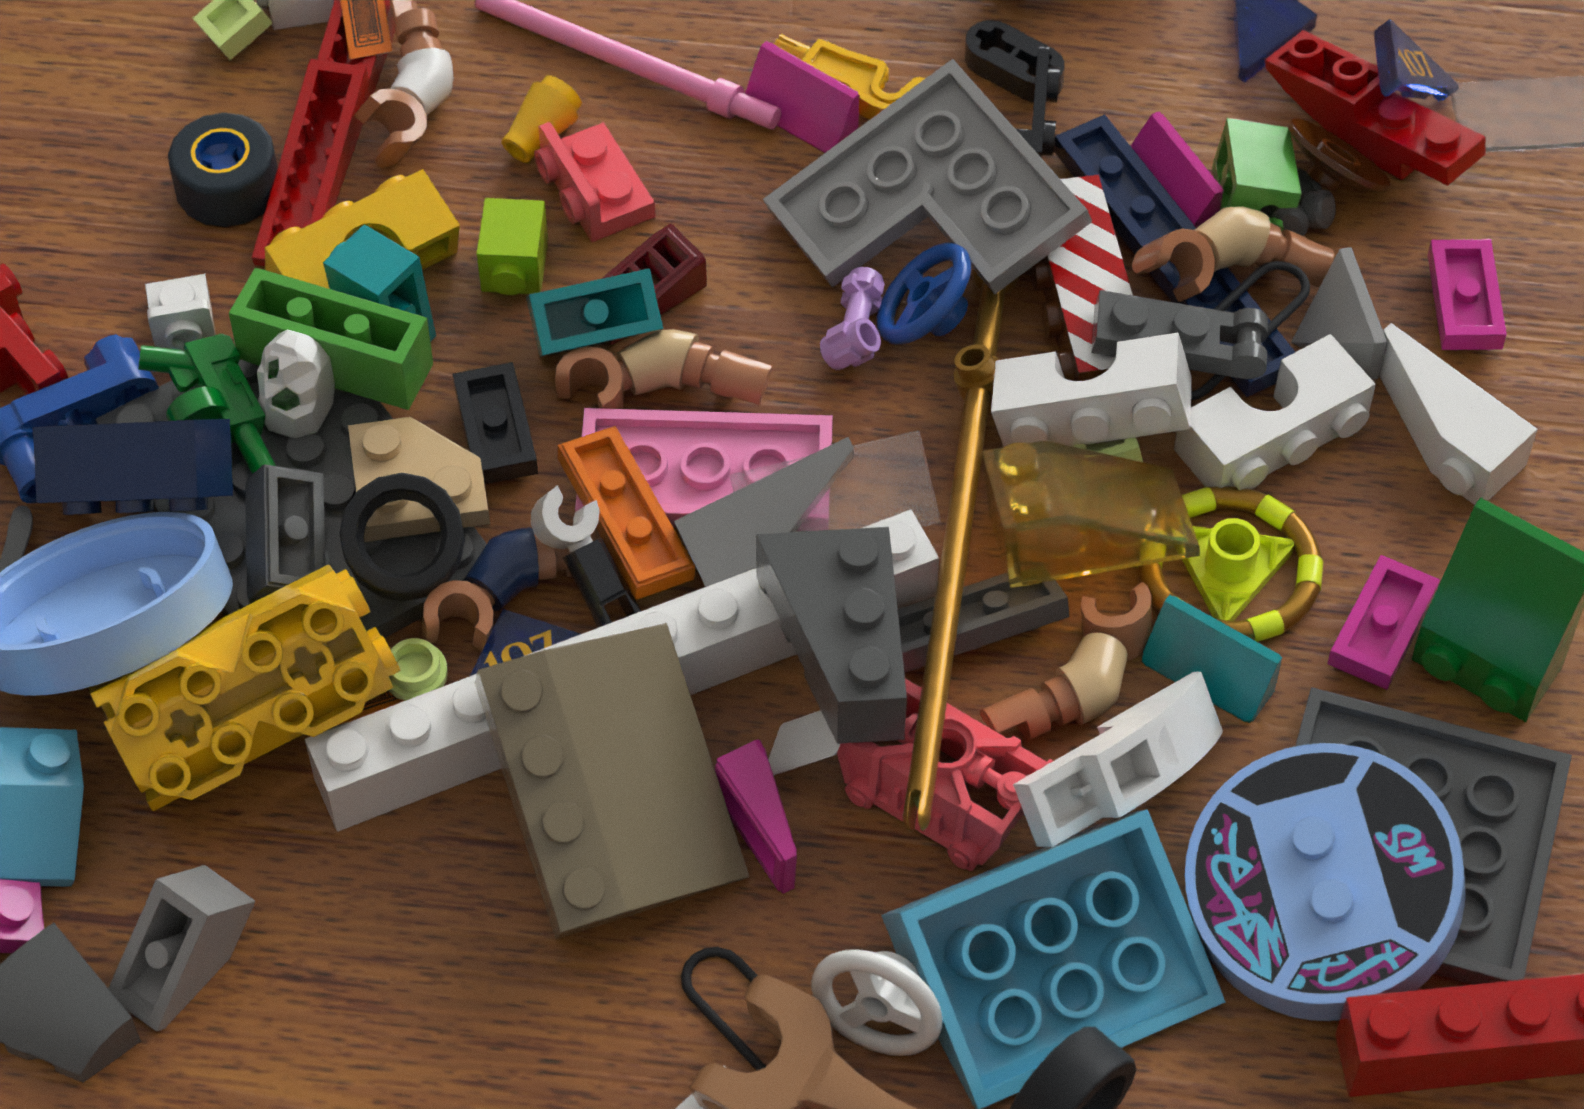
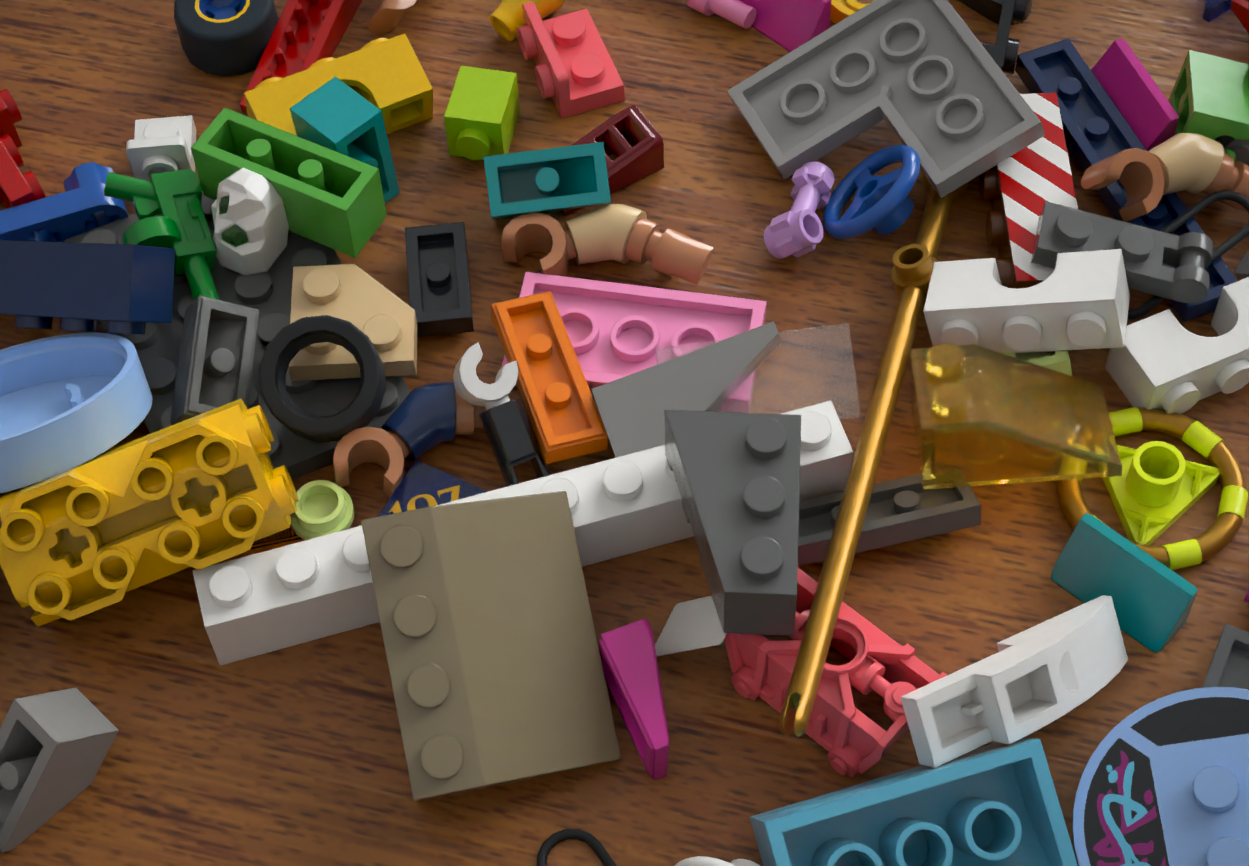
camera: 10 degrees right, 0 degrees up
nougat piece [980,582,1153,741] -> none

